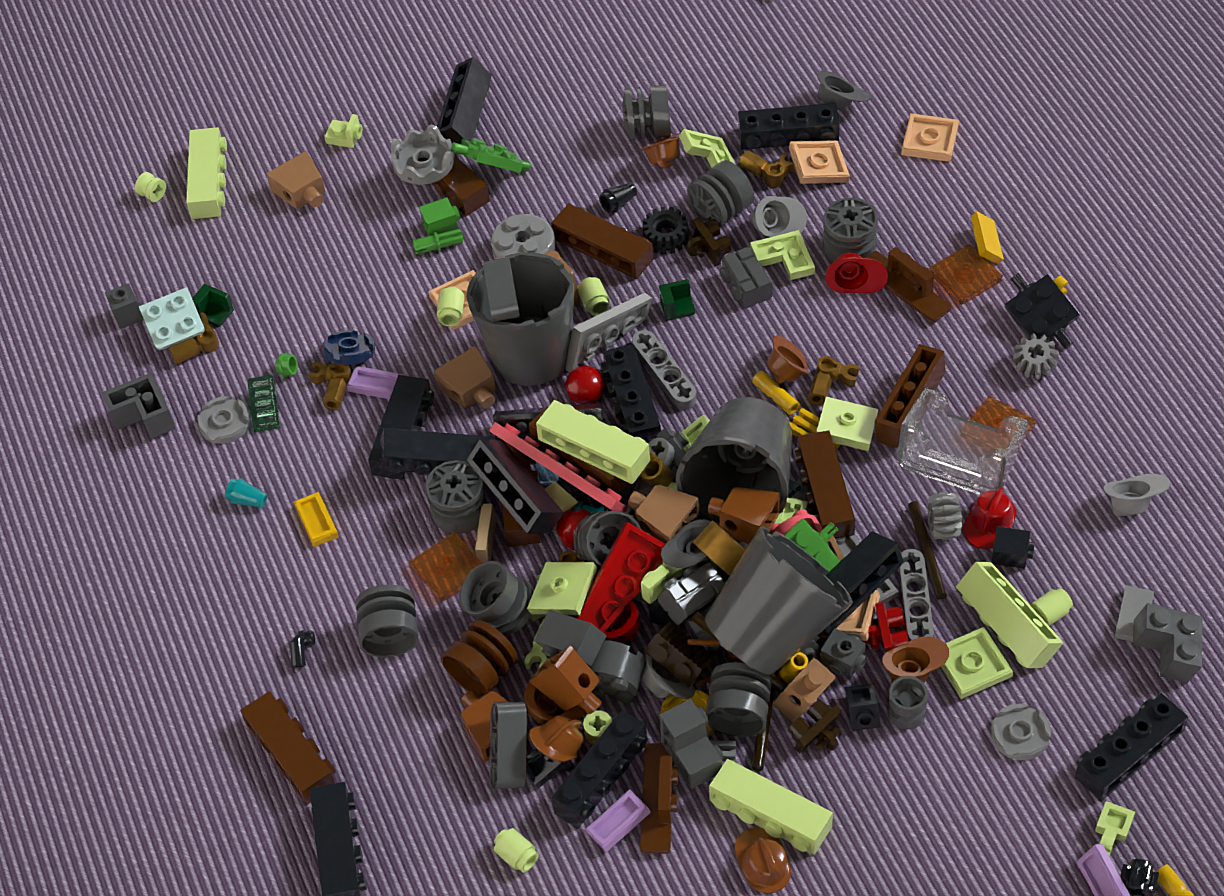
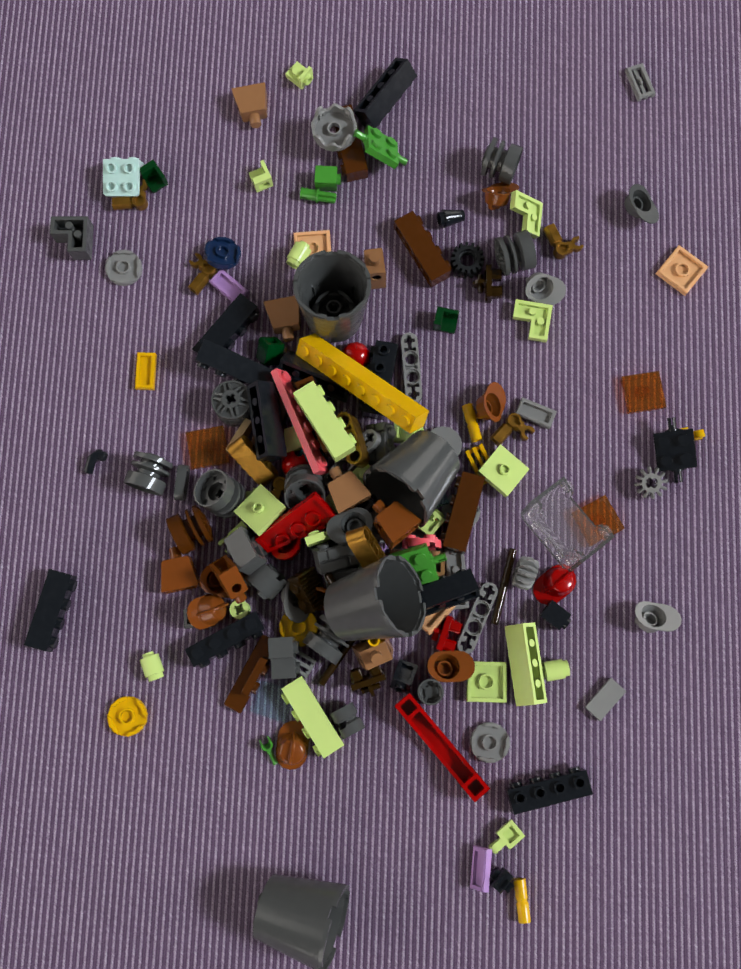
camera: 25 degrees right, 25 degrees up
dark grey brick [105,283,144,329] -> none
yellowish green wheel [135,172,166,202] -> none
yellowish green brick [186,127,227,219] -> none
teal cone [225,478,268,509] -> none
reddish brown brick [240,691,336,806] -> none
clear green slope [247,375,280,432] -> none
bright green plate [275,353,298,378] -> none
dark grey beam [483,257,520,322] -> none
dark grey beam [489,702,527,789] -> none
light grey plate [491,214,555,260] -> none
light grey wing [565,293,652,373] -> none
yellowish green brick [577,277,610,316] -> none
lavender tile [585,789,651,853] -> none
dark grey brick [720,247,772,308] -> none
black brick [738,103,840,150] -> none
light nougat tile [789,141,850,184] -> none
dark grey brick [820,628,867,679] -> none
dark grey wheel [823,197,878,262] -> none
red piece [825,252,888,294] -> none
reddish brown bracket [866,247,951,323] -> none
reddish brown brick [875,344,946,450] -> none
yellow tile [970,211,1004,264] -> none
dark grey brick [1133,603,1203,683] -> none
none -> dark grey beam [174,464,190,501]
none -> pearl gold beam [227,435,279,487]
none -> yellowish green panel [249,160,273,193]
none -> clear light blue piece [253,681,292,723]
none -> dark green panel [256,337,285,365]
none -> bright green hand [259,736,278,765]
none -> yellow brick [296,333,429,433]
none -> dark grey wheel [330,702,365,739]
none -> red arch [394,693,490,802]
none -> light grey tile [515,397,557,429]

